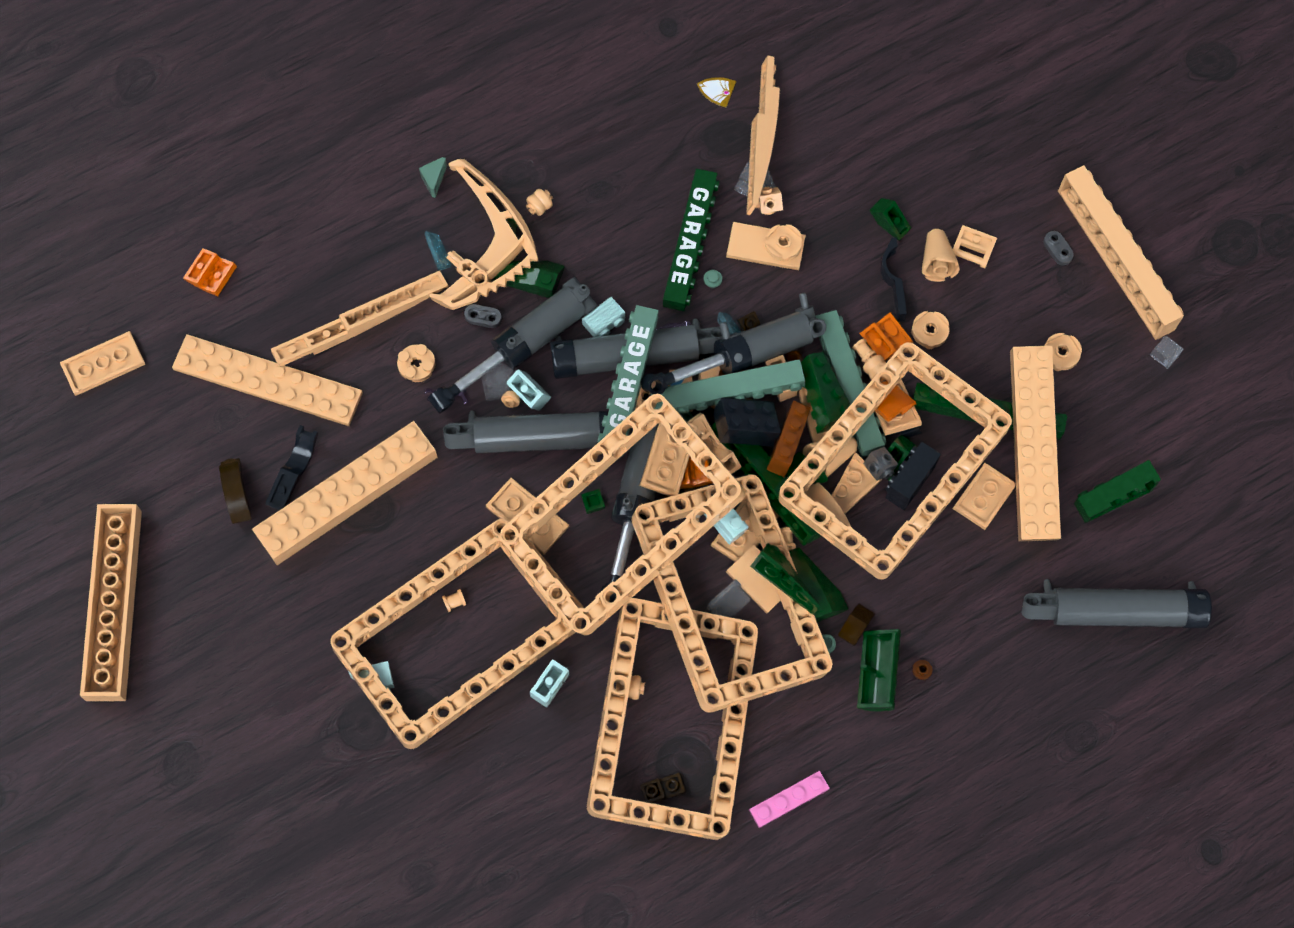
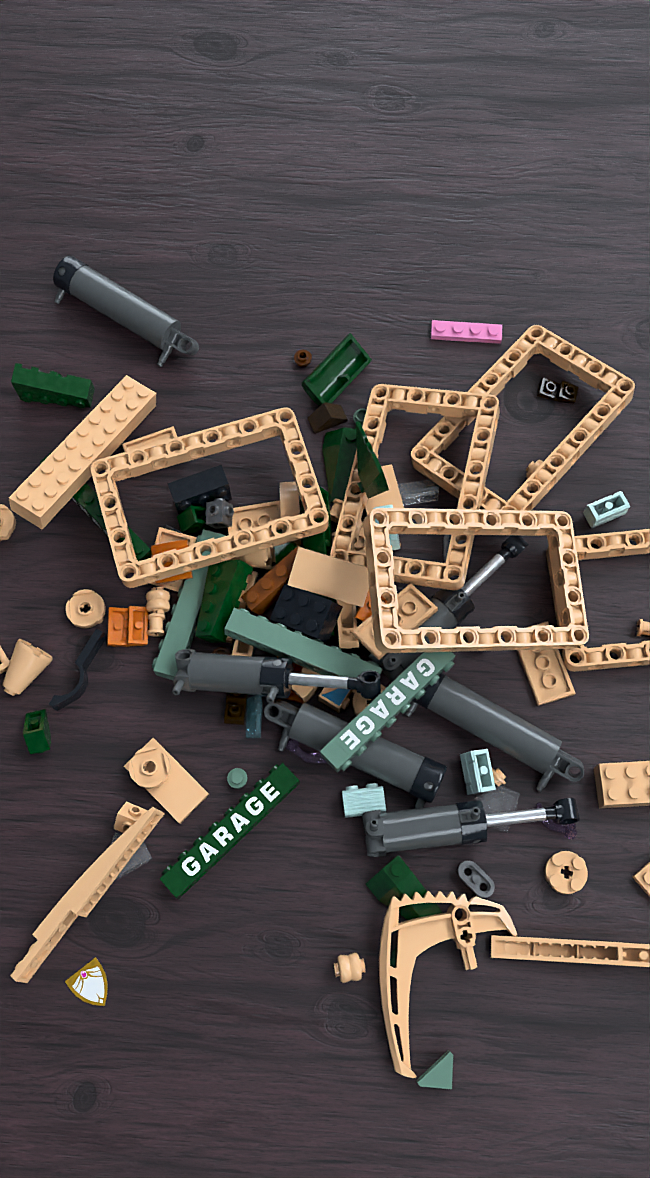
camera: 145 degrees left, 0 degrees up
clear light blue slope [424,231,451,271] -> none
none -> light nougat tile [287,547,369,607]

